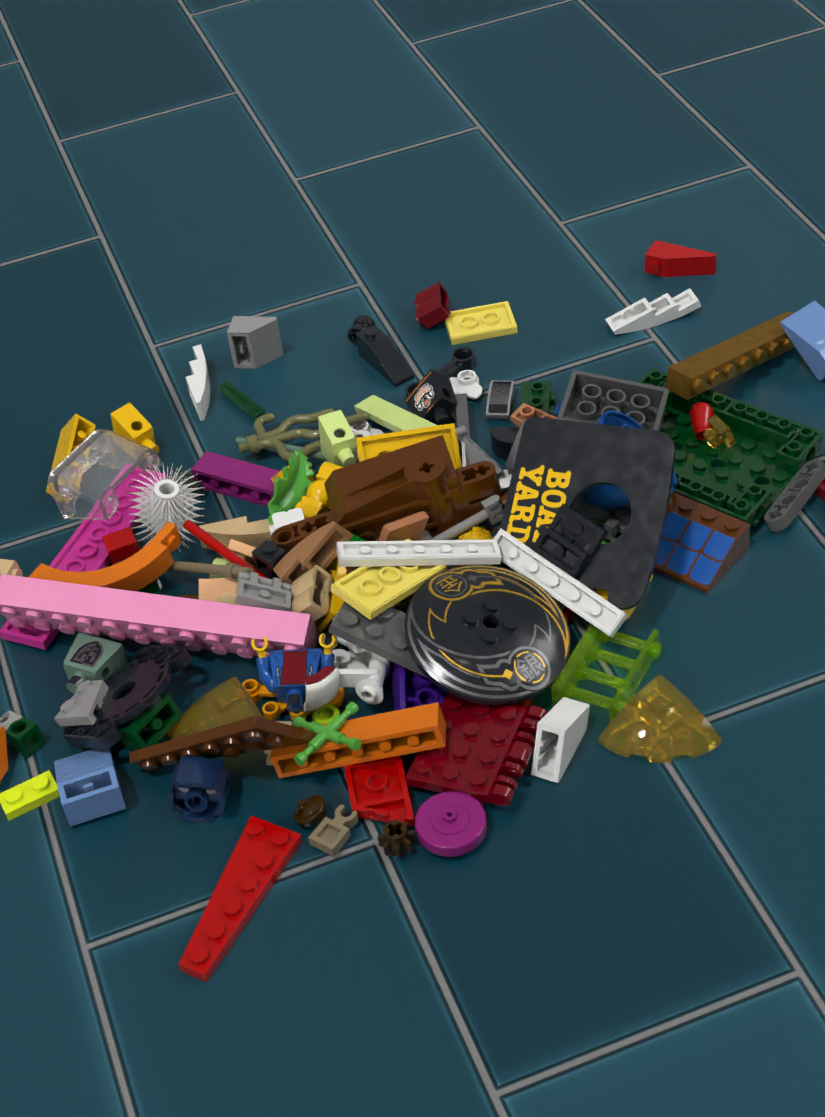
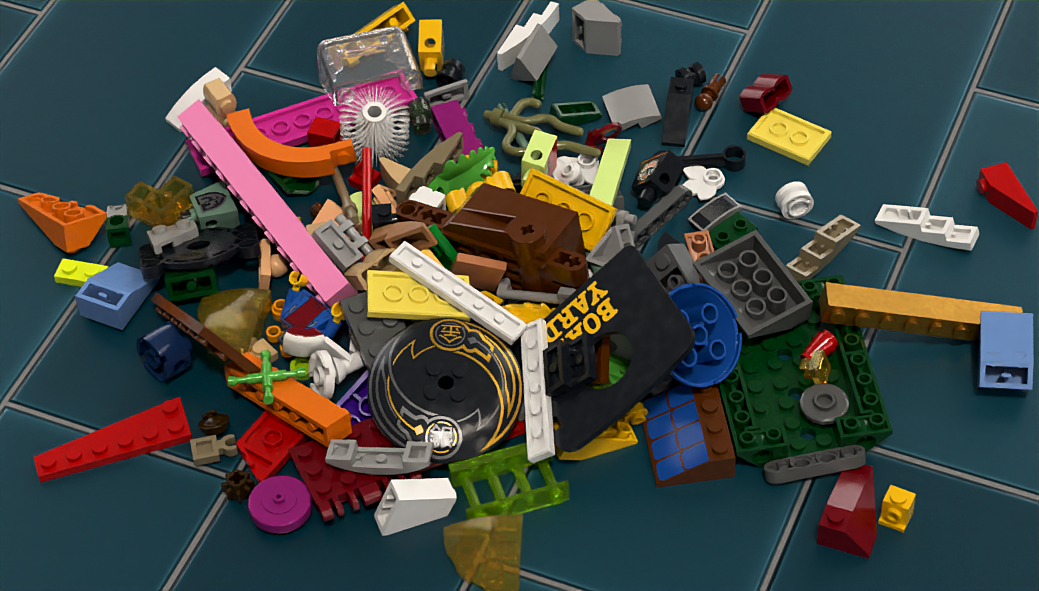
camera: 40 degrees right, 5 degrees up
none -> clear yellow brick [125,175,194,227]
none -> light nougat tile [258,239,289,292]
none -> white tile [308,350,335,400]
none -> light grey slope [325,439,434,475]
none -> red tile [348,162,382,191]
none -> dark tan slope [396,132,464,205]
none -> light grey slope [424,79,469,112]
none -> black wheel [436,59,465,87]
none -> light grey slope [510,23,558,81]
none -> dark green slope [549,100,602,131]
none -> dark red piece [585,122,622,155]
none -> light grey slope [602,84,662,131]
none -> reddish brown pin [695,73,726,111]
none -> white wheel [775,182,814,219]
none -> dark tan slope [785,215,861,281]
none -> dark grey wheel [800,383,849,425]

